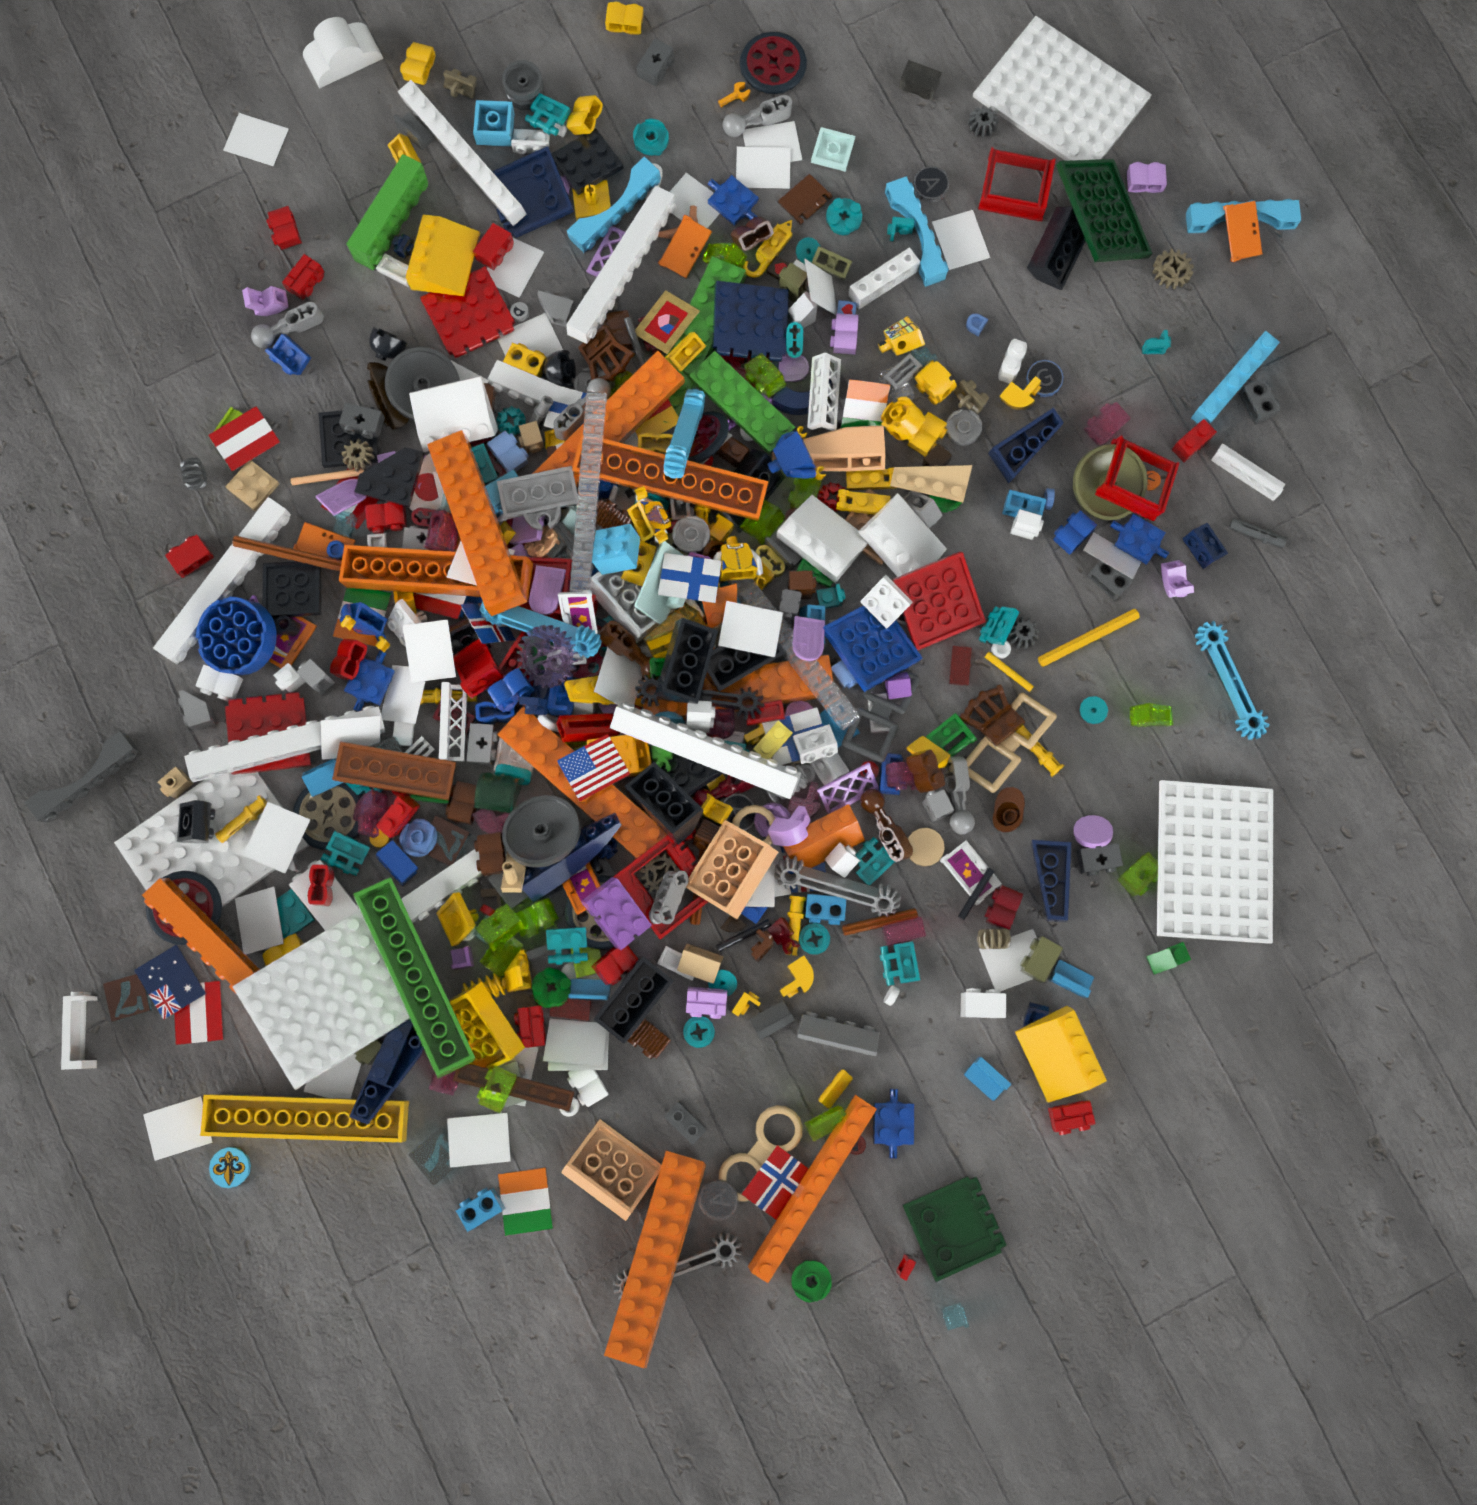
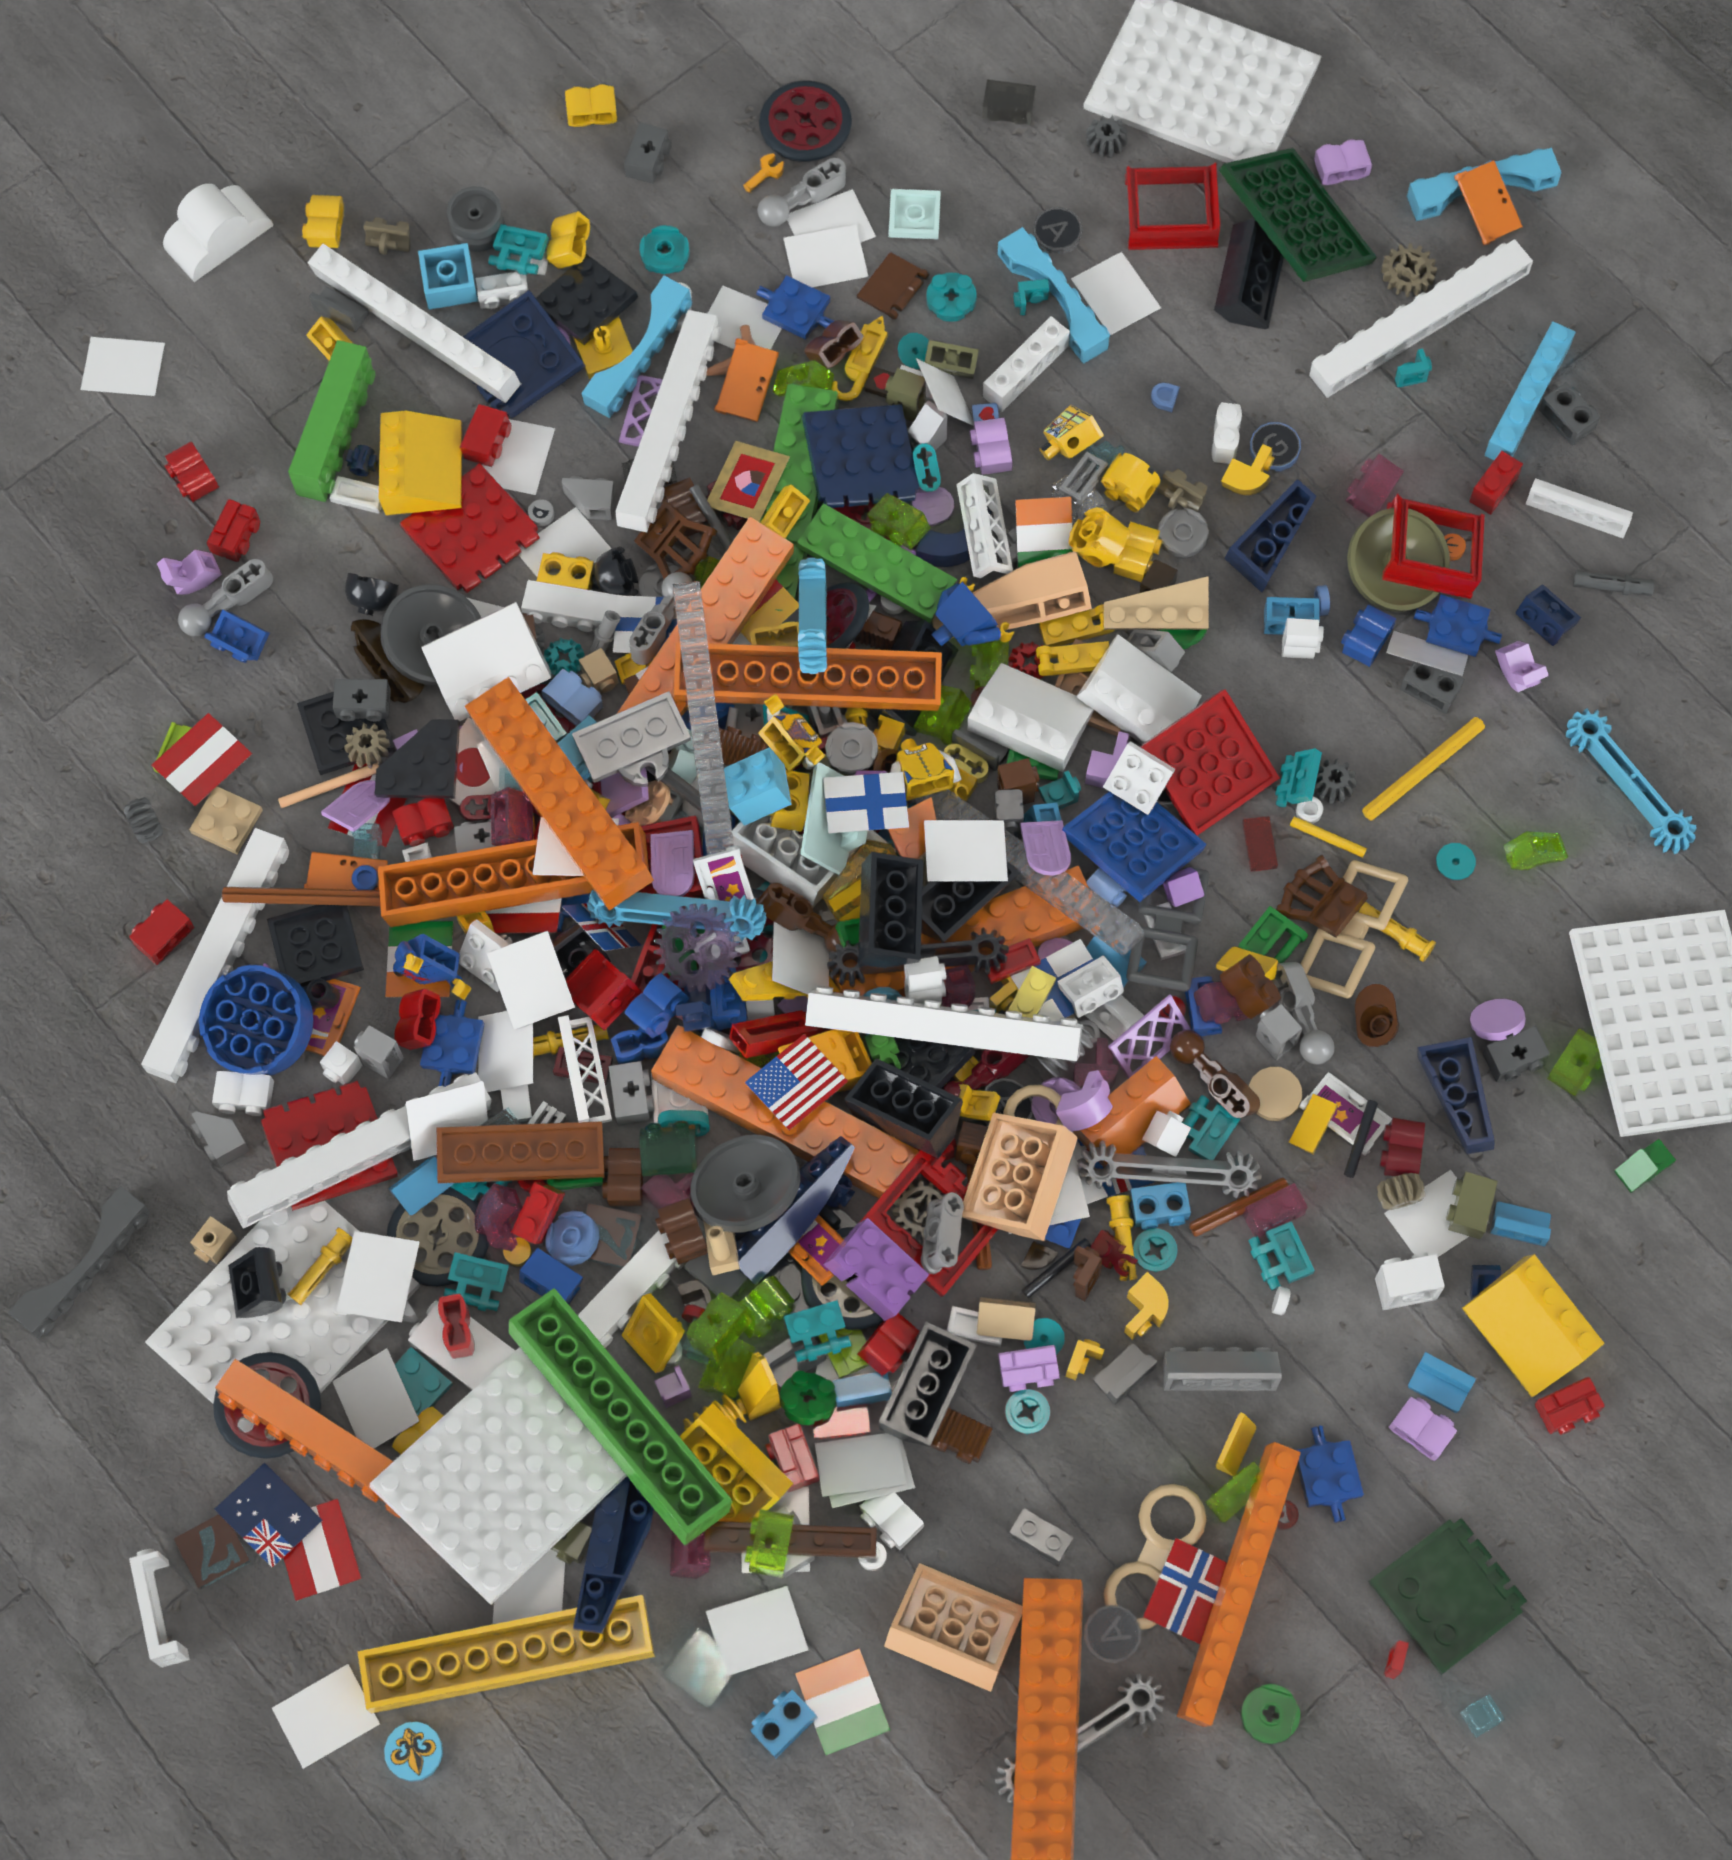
camera: 10 degrees left, 10 degrees down
none -> lavender brick [1085,732,1129,788]
none -> yellow slope [1289,1094,1338,1155]
none -> white brick [1309,239,1533,398]
none -> lavender brick [1388,1397,1457,1461]

